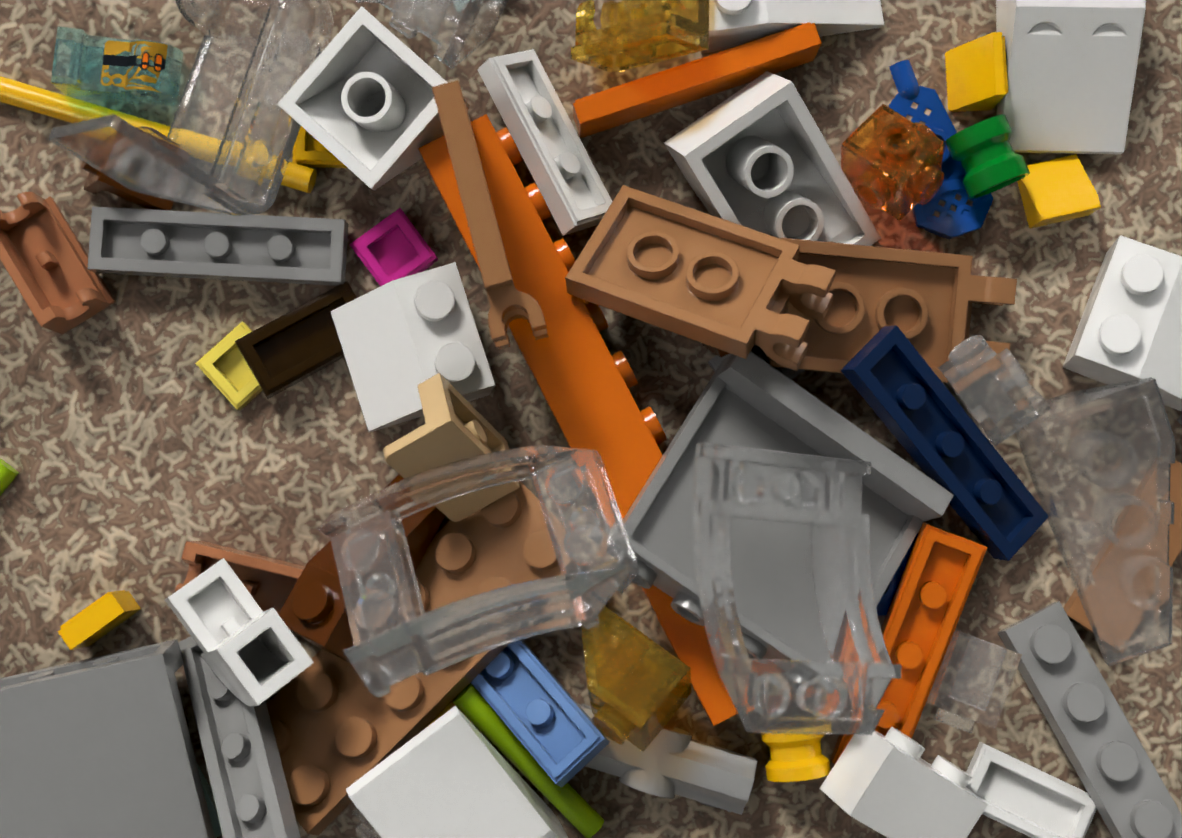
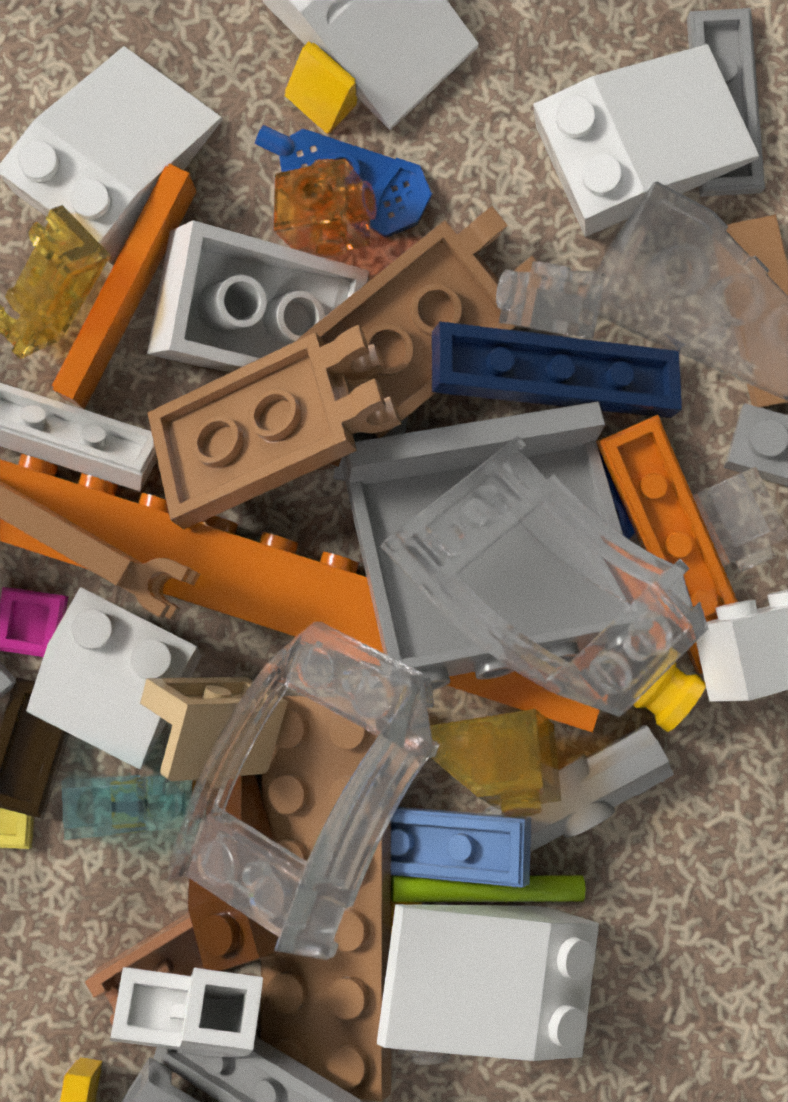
camera: 45 degrees left, 0 degrees up
green wheel [945,114,1030,200] -> none
yellow slope [1017,154,1101,229] -> none
none -> clear light blue leg [62,773,187,840]

